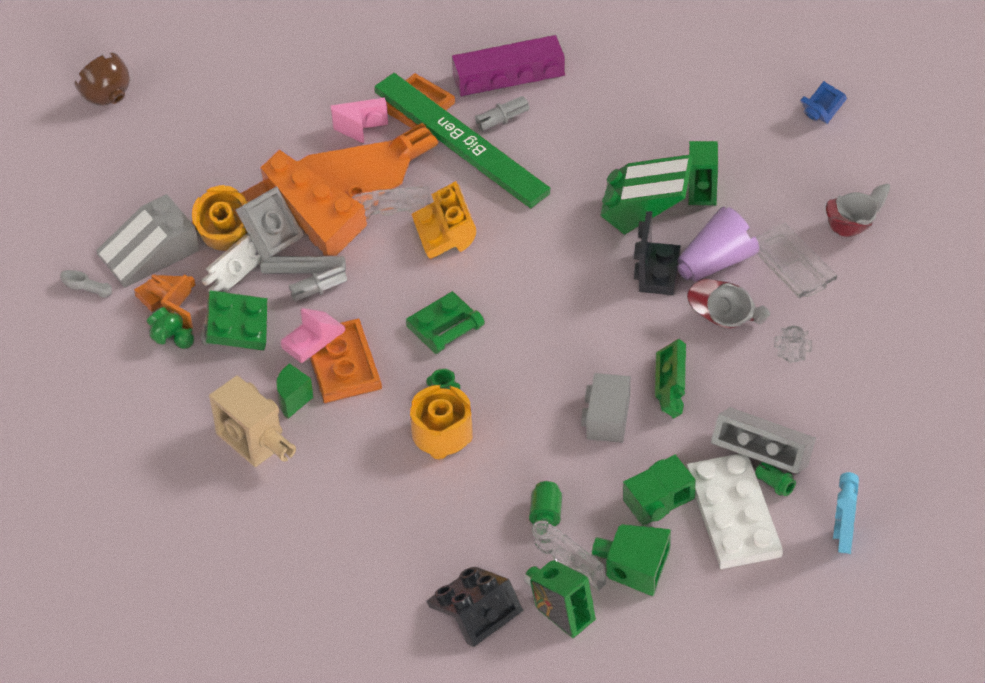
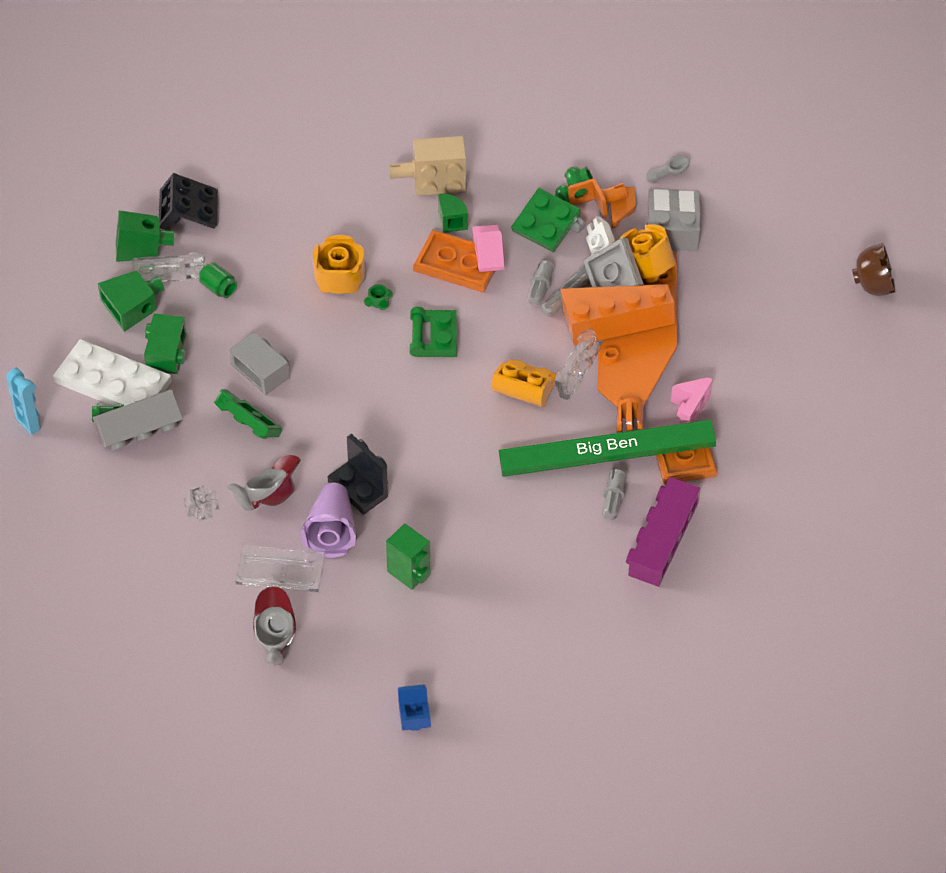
camera: 125 degrees right, 5 degrees up
green slope [600,154,693,235] -> none

